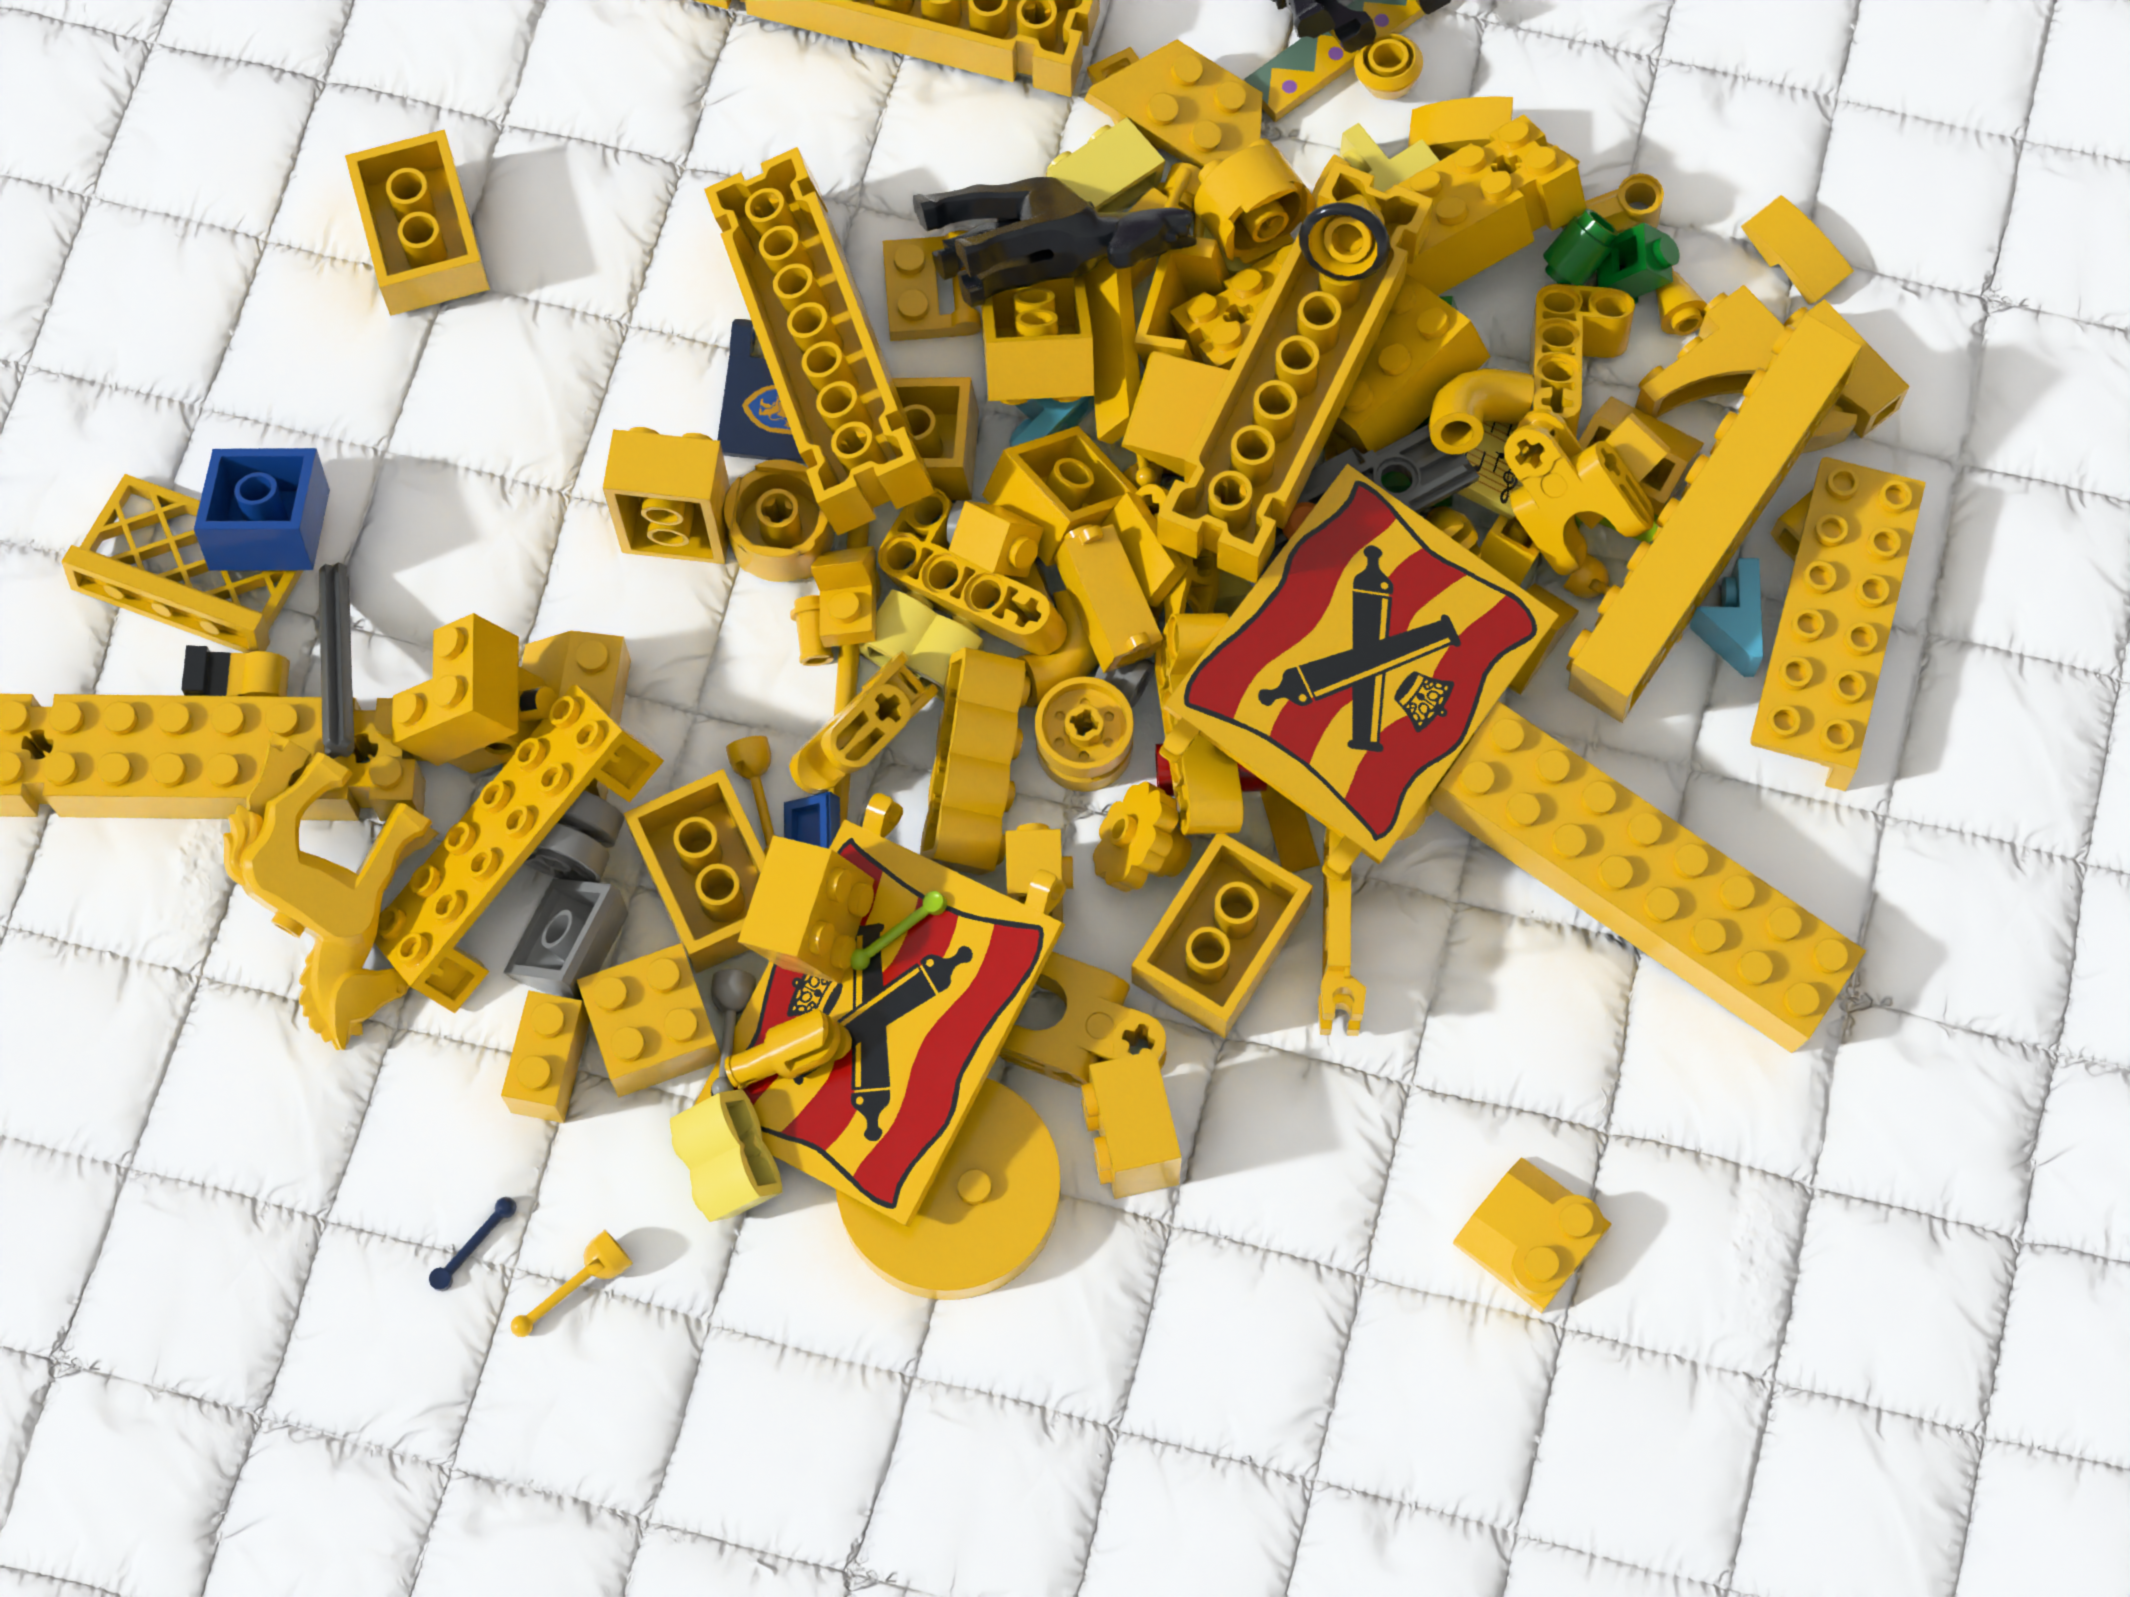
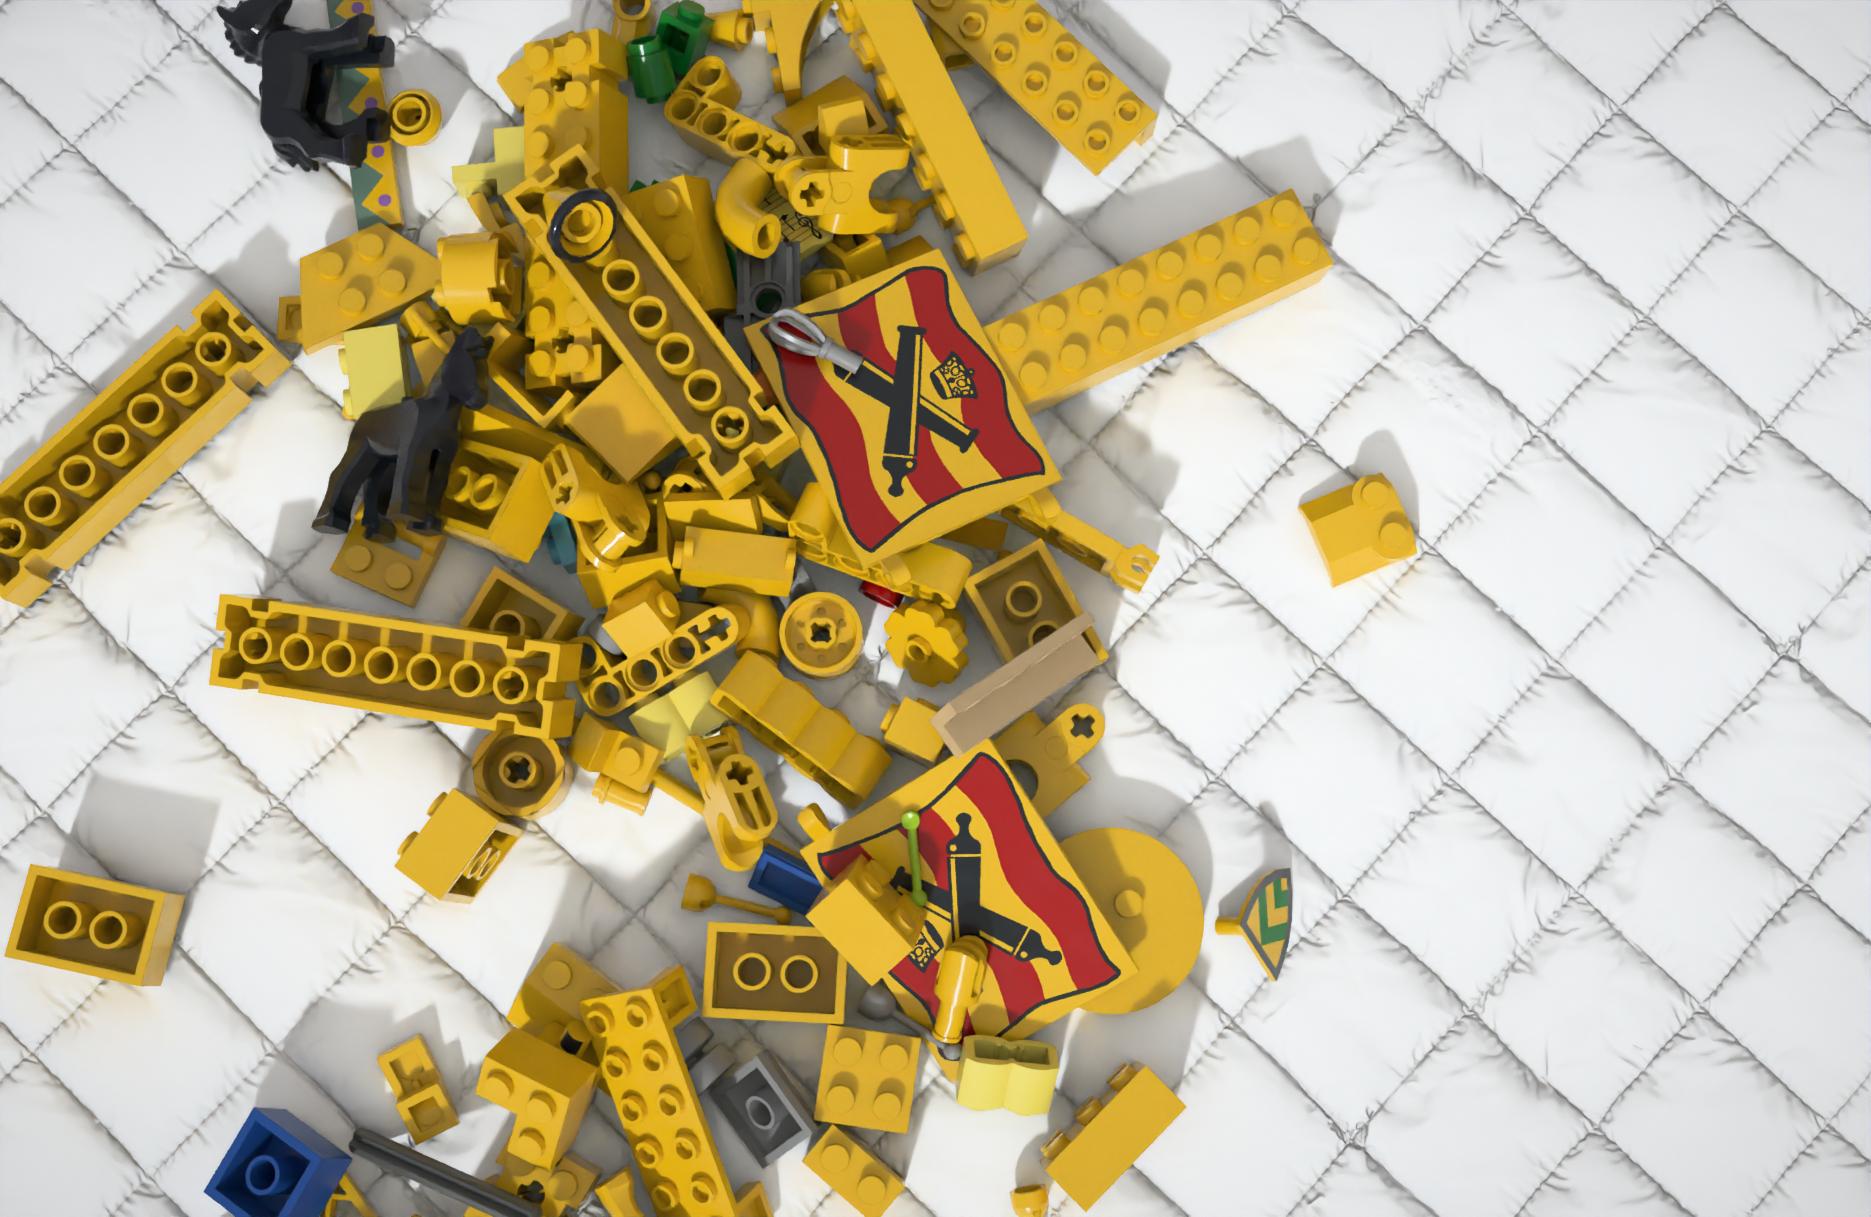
camera: 65 degrees left, 10 degrees up
dark blue flag [717,319,805,464] -> none
yellow brick [1081,1050,1182,1199] -> none
yellow slope [1408,96,1513,159] -> none
medium azure slope [1690,558,1763,677] -> none
none -> yellow slope [376,1033,460,1146]
none -> yellow piece [539,443,650,573]
none -> light grey piece [768,307,864,374]
none -> tan fence [929,610,1100,759]
none -> yellow brick [1039,1061,1187,1212]
none -> shield [1215,868,1293,982]

